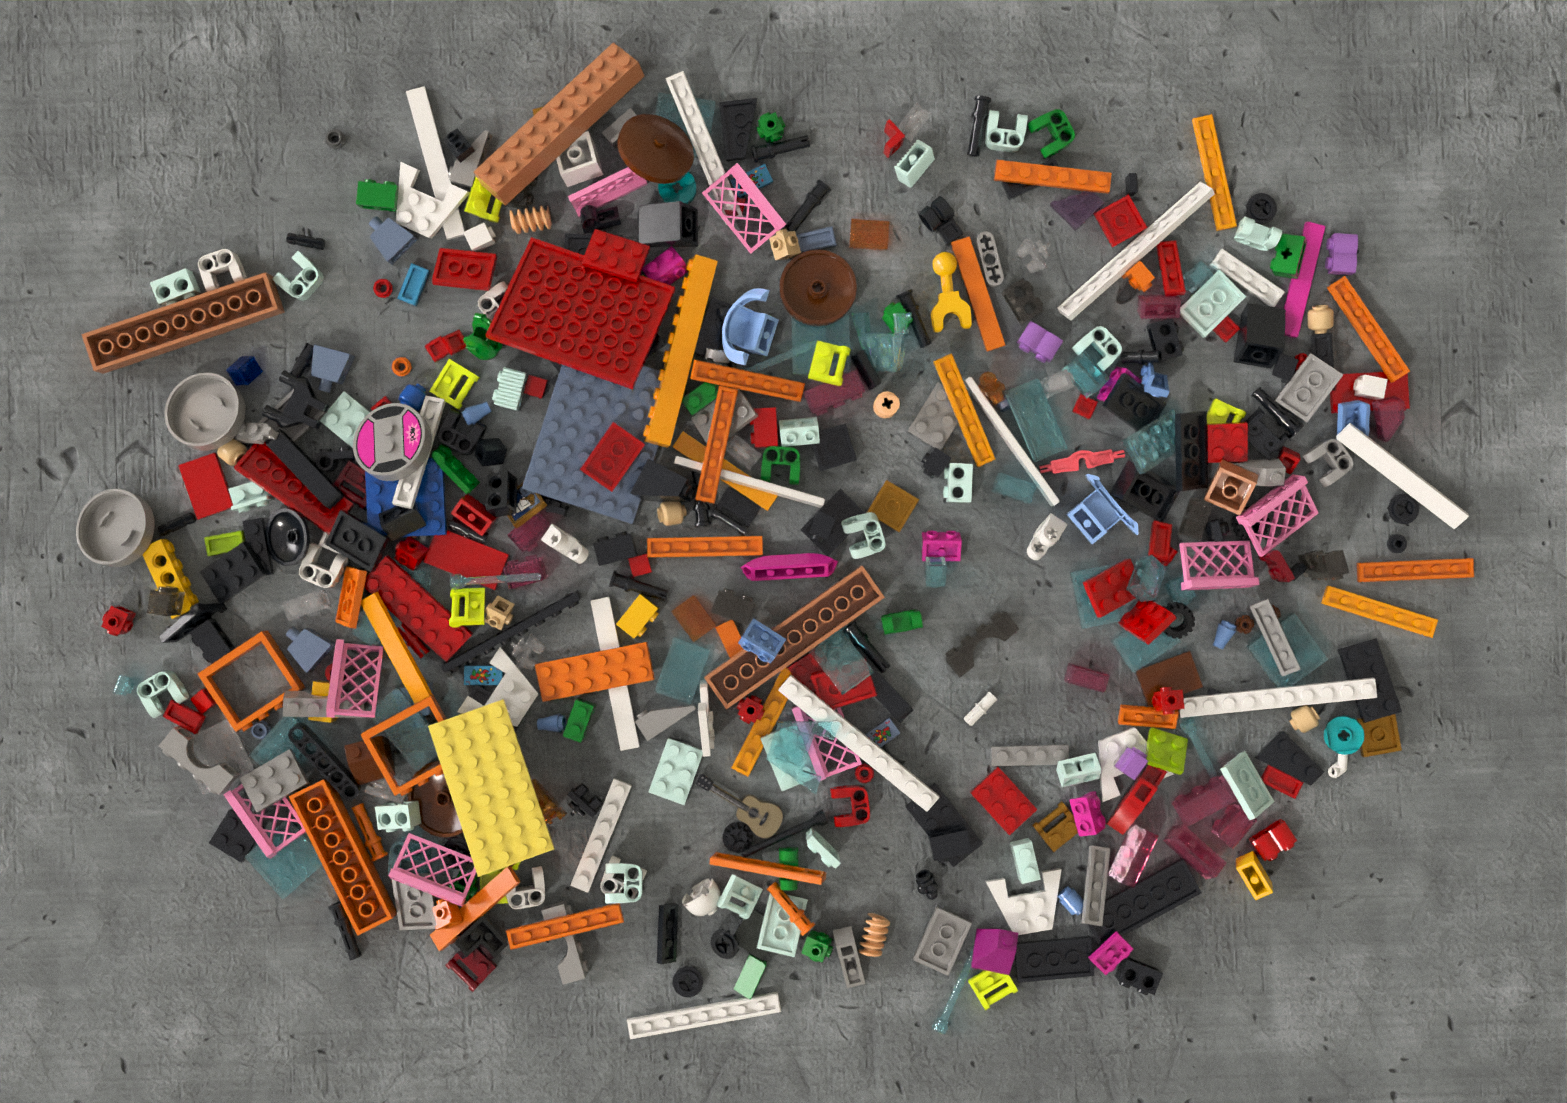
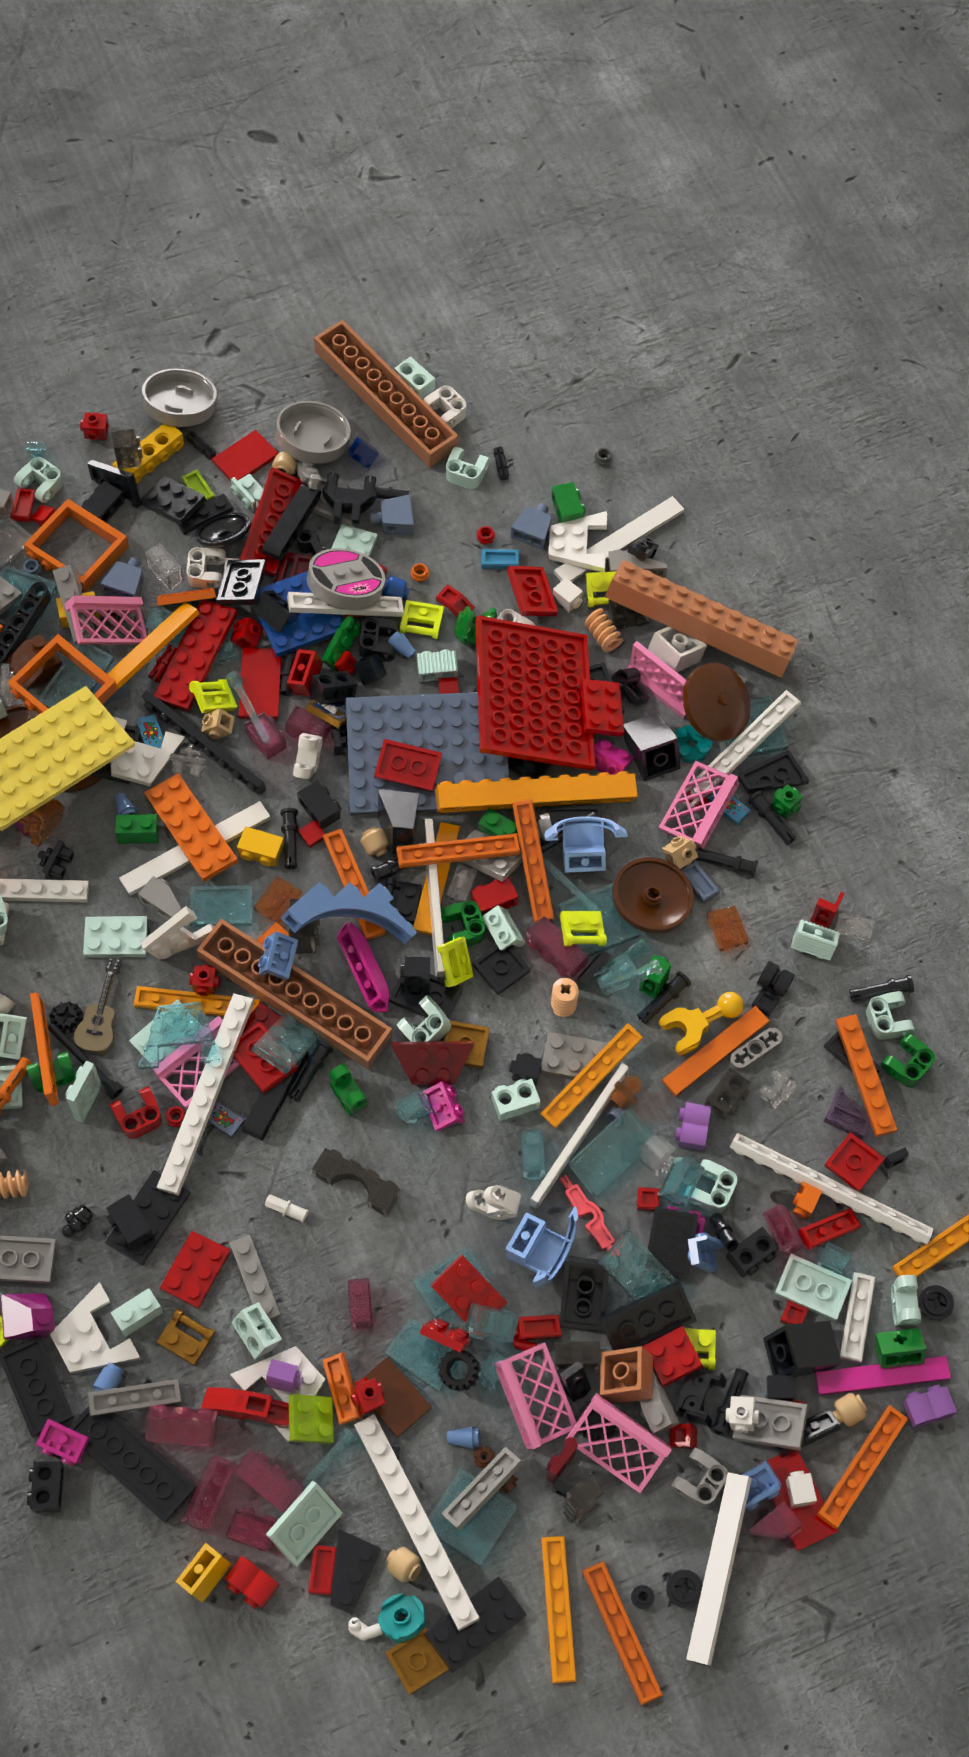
camera: 65 degrees right, 25 degrees down
dark pink bracket [1070,791,1106,836] -> none
none -> medium blue arch [281,881,417,945]
none -> red tile [335,651,357,675]
none -> dark red wing [392,1041,473,1085]
none -> neon yellow plate [437,937,474,987]
none -> white brick [726,1396,759,1434]

